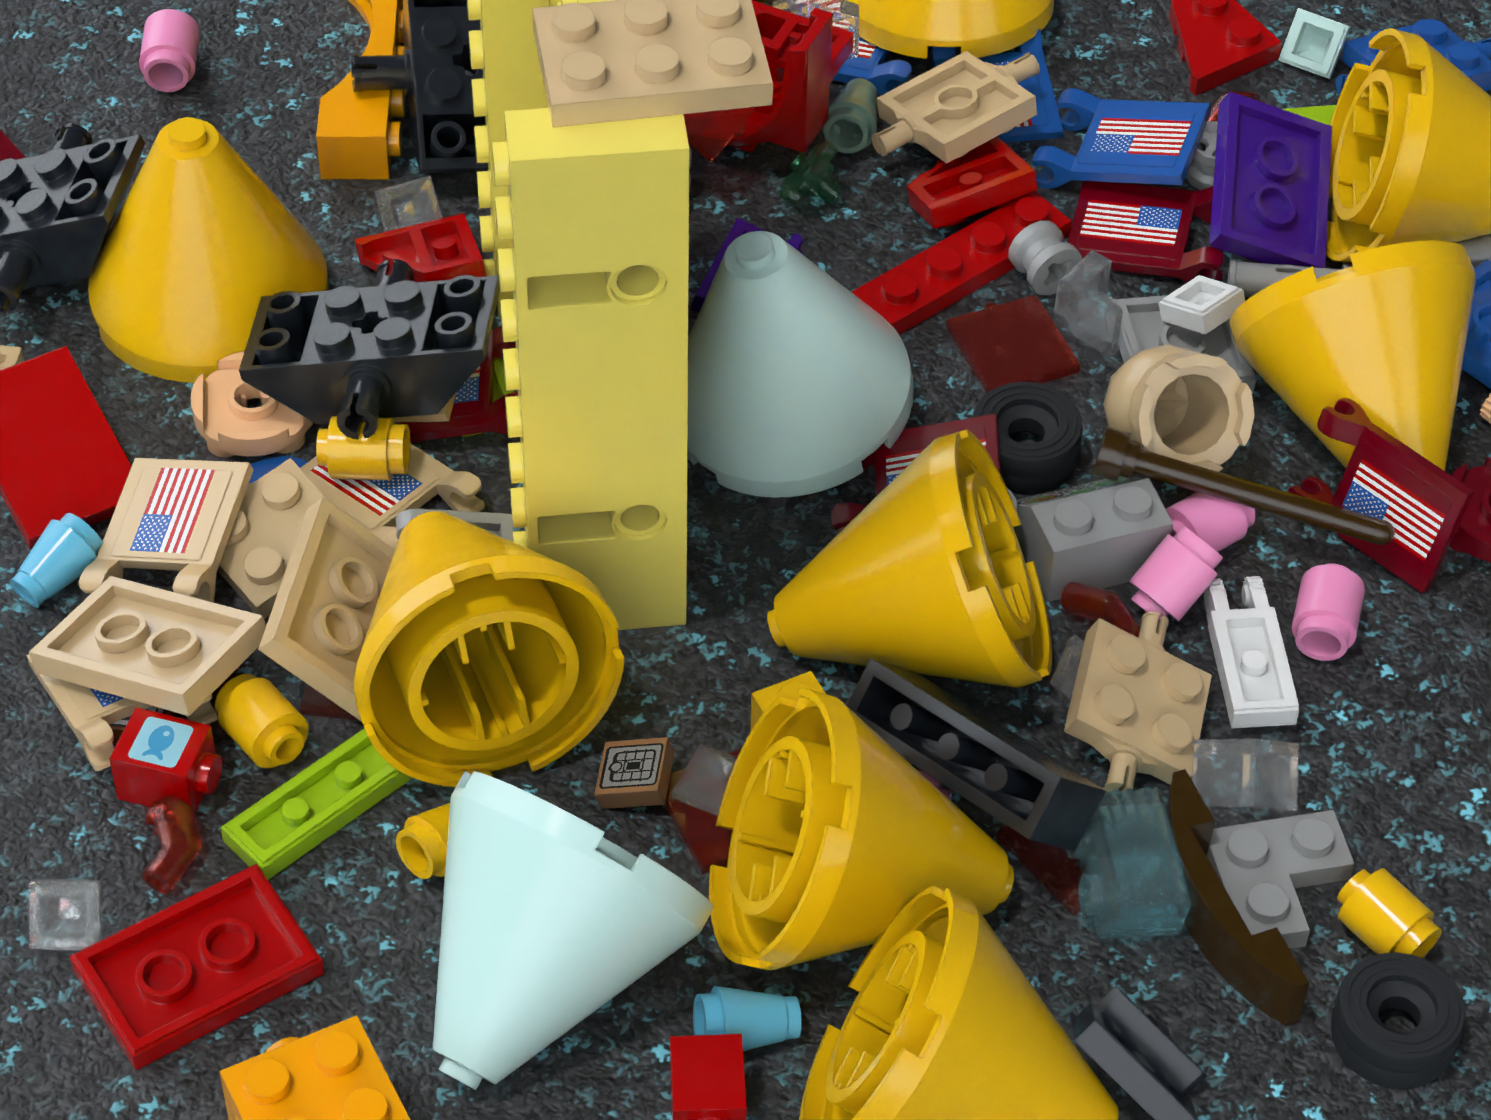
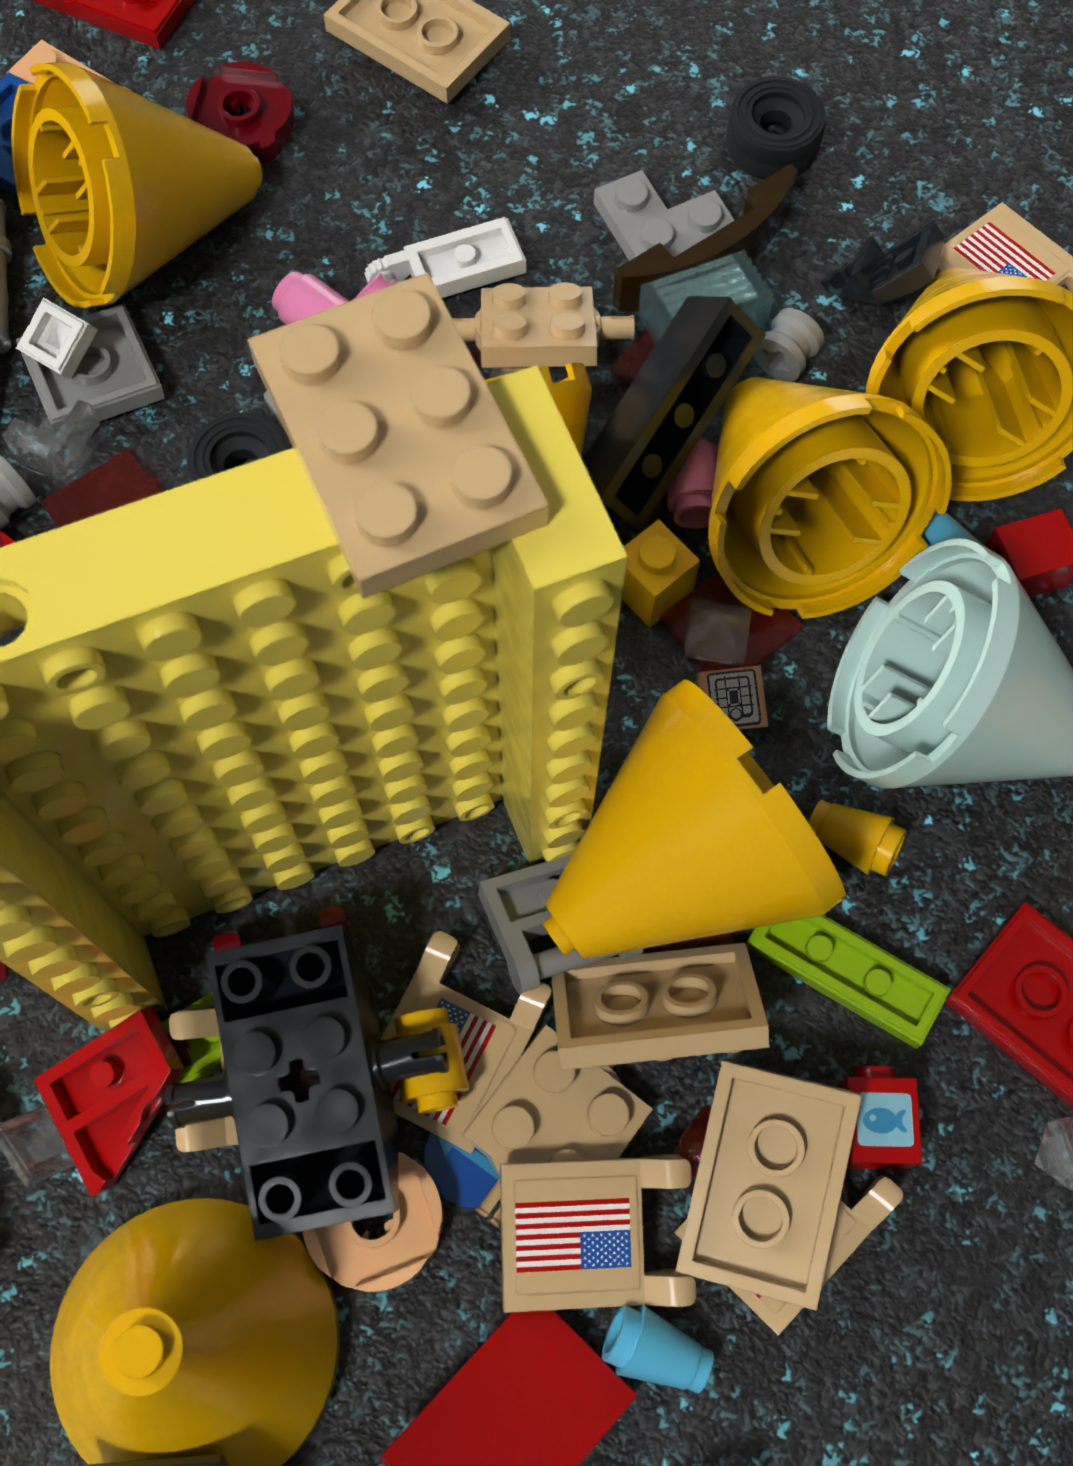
camera: 105 degrees left, 20 degrees up
clear red arm [142,795,203,894] -> none
yellow brick [215,674,309,768] -> none
dark brown piece [1092,426,1395,545] -> none
tan tile [1103,345,1255,472] -> none
clear panel [1192,739,1299,810] -> none
dark red flag [1288,398,1474,594] -> none
bright pink brick [1291,563,1365,661] -> none
yellow brick [1337,868,1442,958] -> none
none -> light grey wheel [753,308,825,382]

